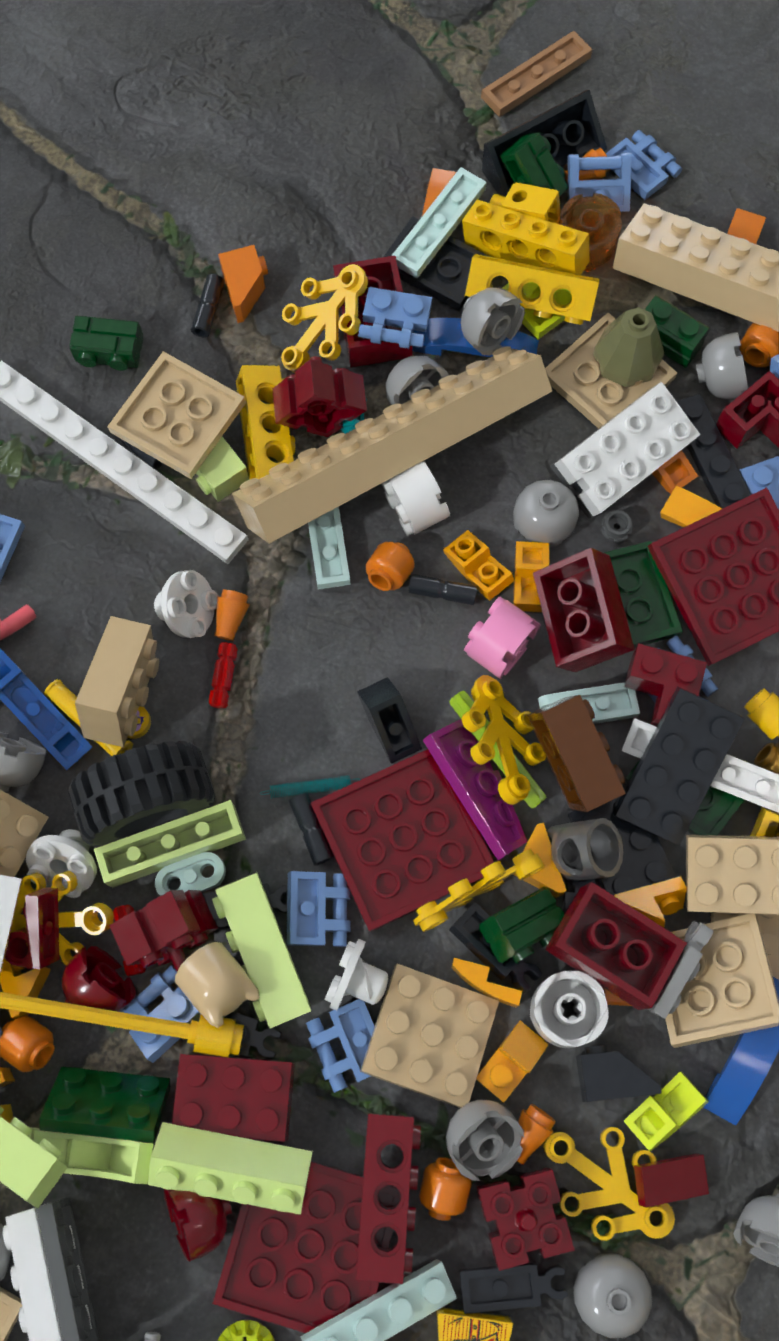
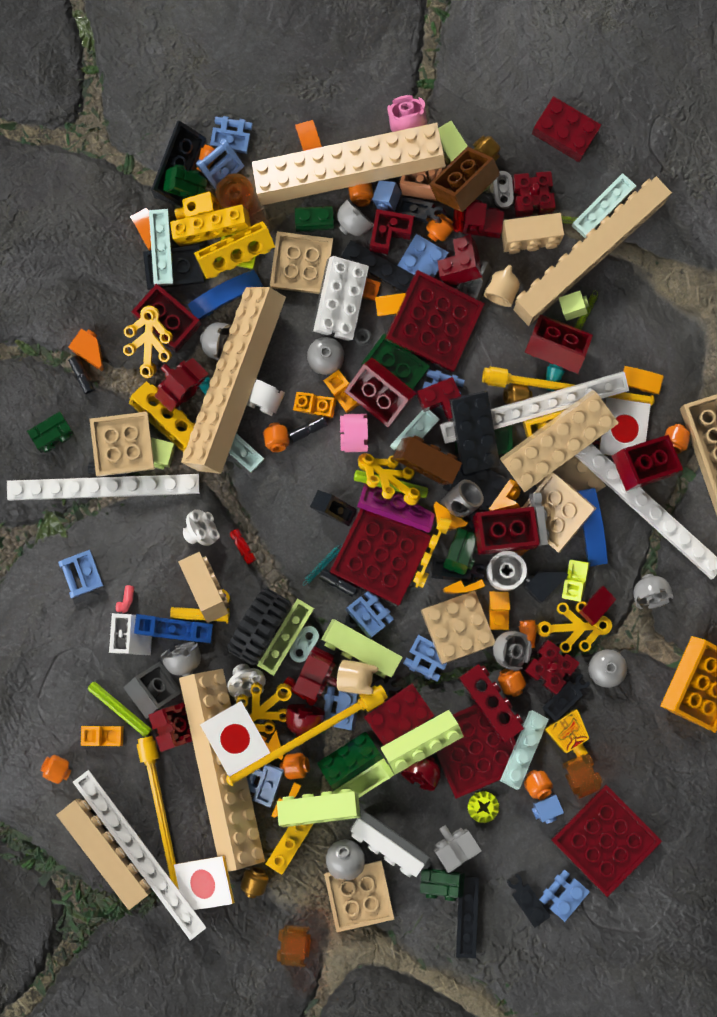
camera: 45 degrees left, 10 degrees up
dark red plate [5,887,60,969] -> none
orange cone [214,589,250,641] -> none
white plate [325,939,388,1011] -> none
medium blue plate [358,287,432,349] -> none
light grey cylinder [461,287,525,356] -> none
medium nougat plate [481,31,592,118] -> none
olive cone [593,307,664,387] -> none

